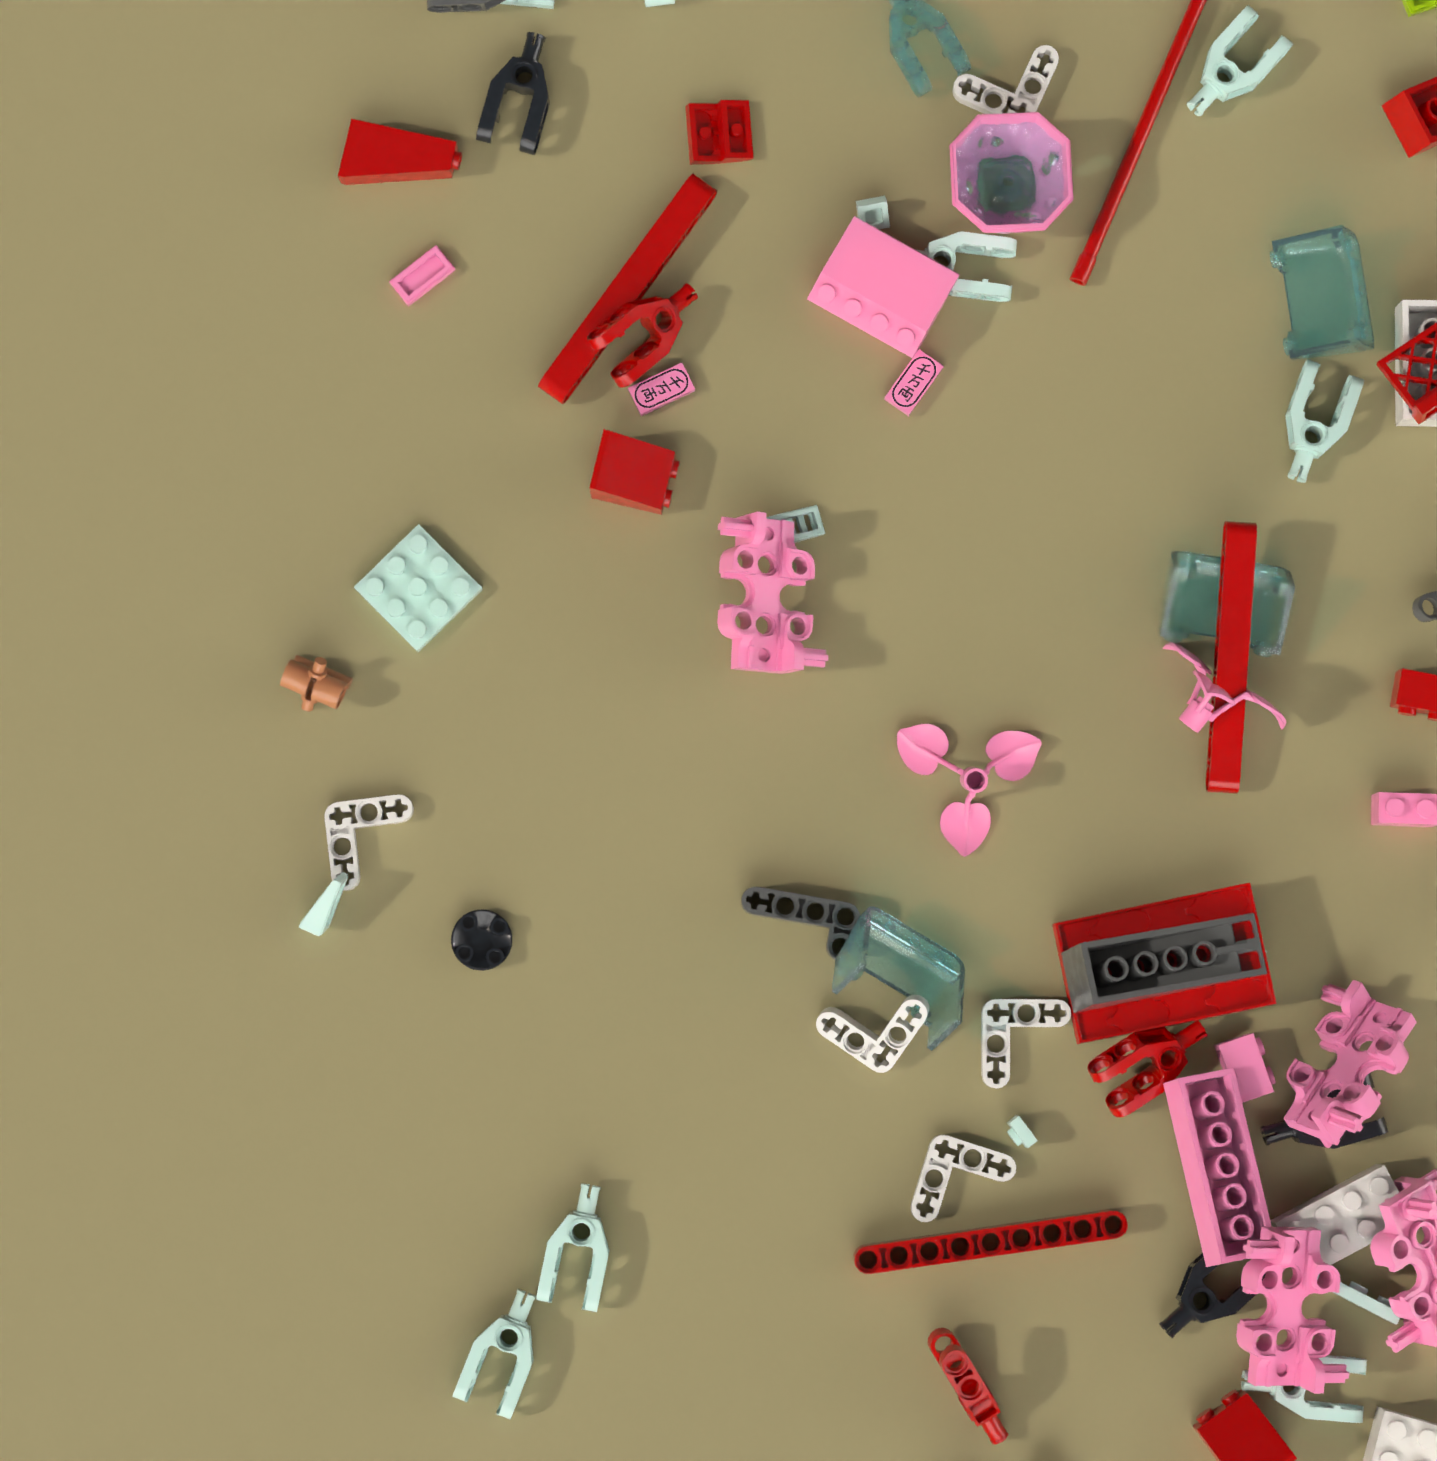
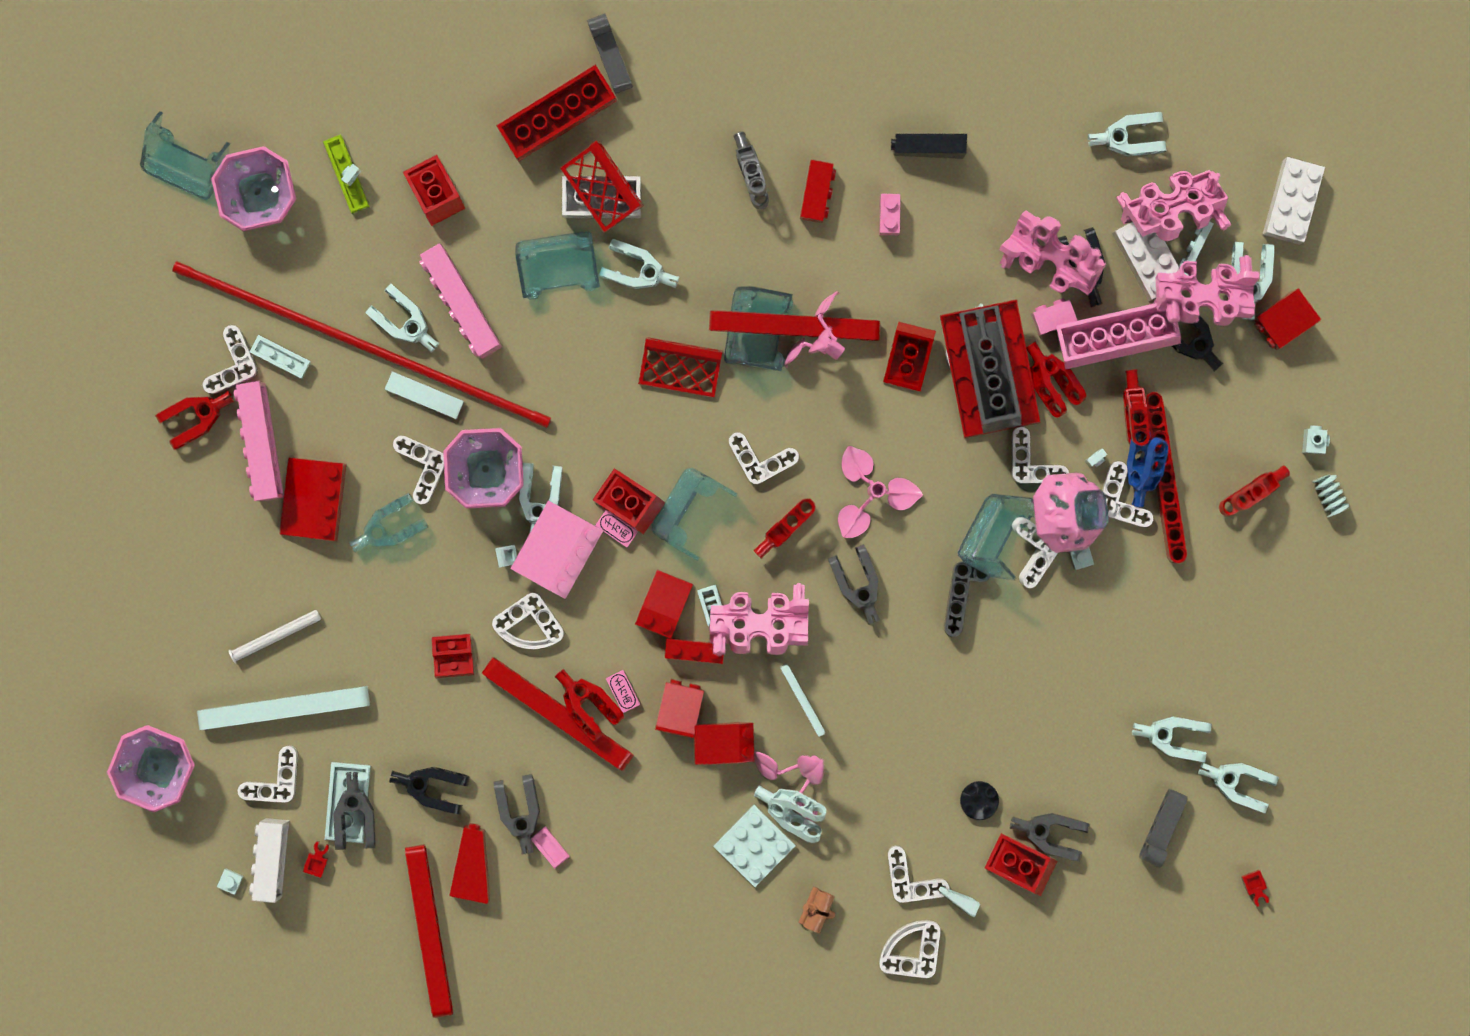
camera: 85 degrees left, 5 degrees up
none -> light aqua tile [385,372,464,419]
none -> red beam [405,844,453,1018]
none -> bright pink brick [419,243,502,359]
none -> white beam [492,593,564,649]
none -> dark grey piece [494,774,540,855]
none -> red slope [593,468,665,535]
none -> red slope [635,570,693,639]
none -> red fence [638,337,723,397]
none -> clear light blue windscreen [652,468,737,561]
none -> red brick [665,638,724,664]
none -> red slope [694,722,754,765]
none -> white beam [729,433,799,484]
none -> red piece [753,498,816,559]
none -> bright pink plant [754,752,824,822]
none -> light aqua piece [754,786,826,843]
none -> light aqua tile [780,664,825,737]
none -> dark grey piece [828,544,880,625]
none -> white beam [879,920,940,978]
none -> red slope [883,322,936,392]
none -> red slope [984,833,1058,896]
none -> dark grey piece [1009,813,1090,862]
none -> bright pink rock [1033,473,1108,553]
none -> light aqua plate [1070,547,1094,570]
none -> red piece [1123,369,1150,446]
none -> blue piece [1127,431,1168,507]
none -> dark grey beam [1139,789,1188,868]
none -> red plate [1241,869,1269,907]

